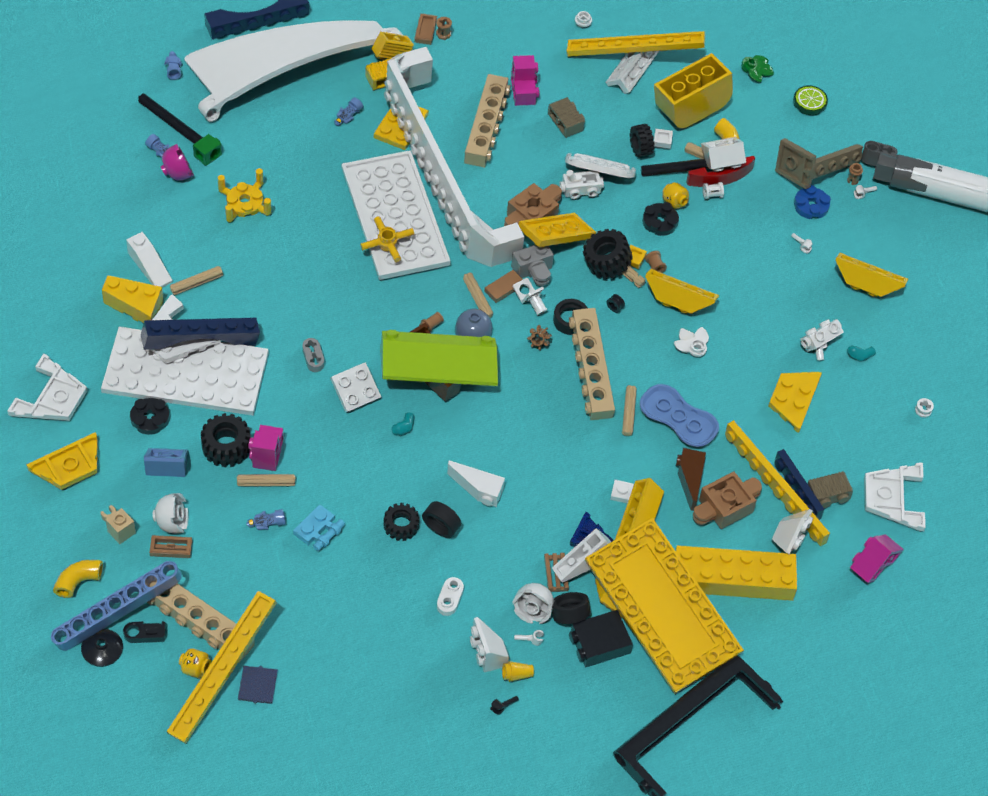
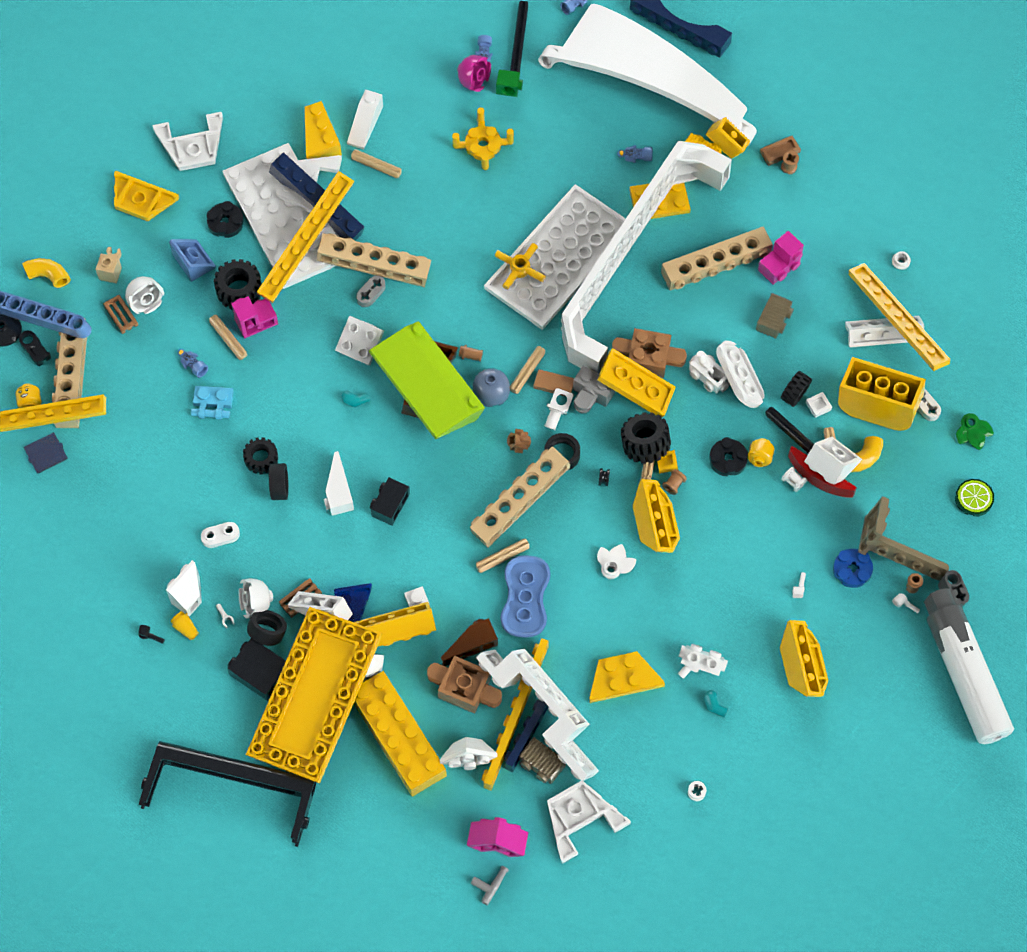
camera: 60 degrees right, 10 degrees up
none -> yellow plate [257,171,354,303]
none -> tan brick [317,233,431,287]
none -> black brick [370,477,410,526]
none -> light grey piece [471,866,509,906]
none -> white bracket [476,649,599,781]

